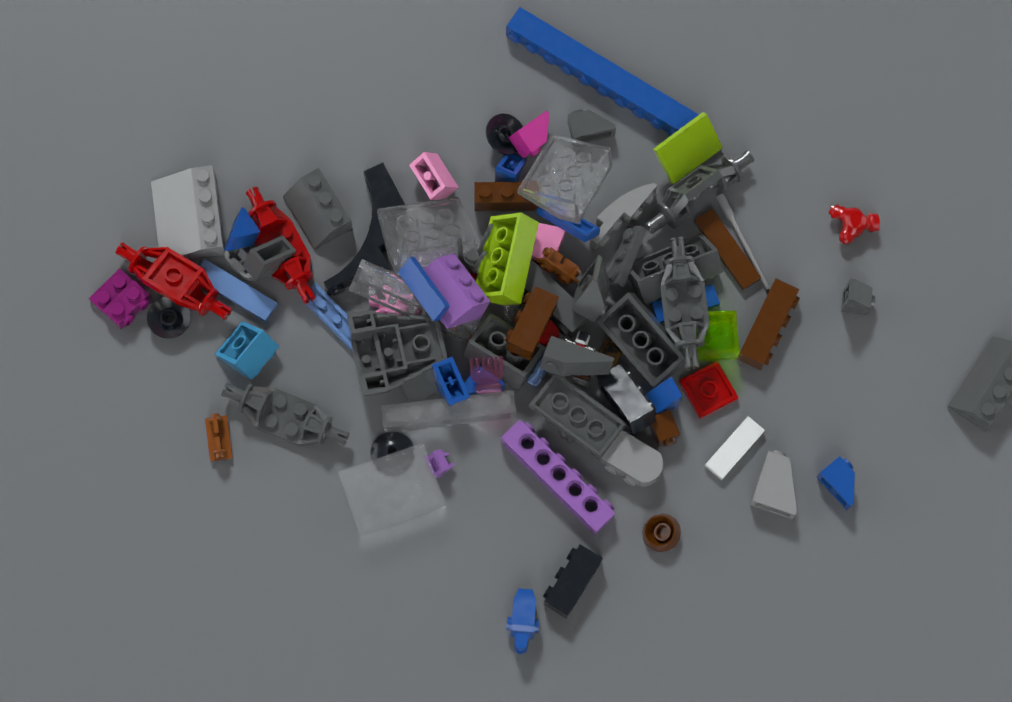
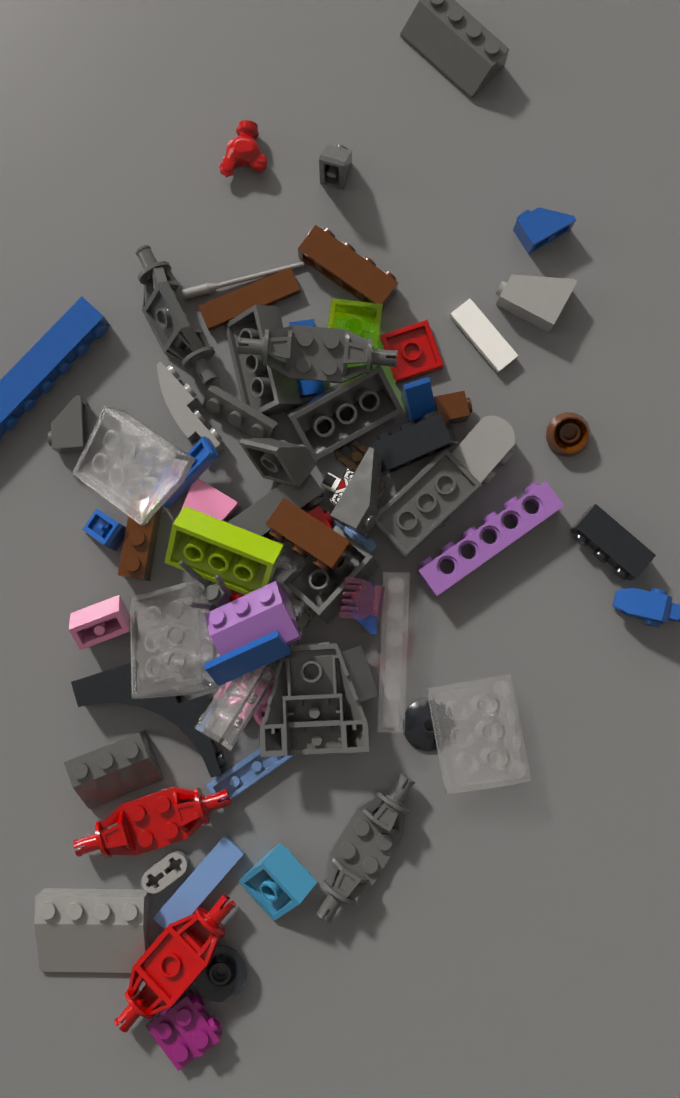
camera: 75 degrees left, 10 degrees up
dark orange hinge [205,413,232,462] -> none
blue slope [224,207,260,251] -> none
dark grey slope [243,236,296,282] -> none
medium lavender tile [424,449,455,479] -> none
blue slope [432,356,470,406] -> none
black dish [486,113,523,155] -> none
dark pink slope [508,110,549,158] -> none
dark orange hinge [535,247,581,284] -> none
lime tile [653,112,723,184] -> none

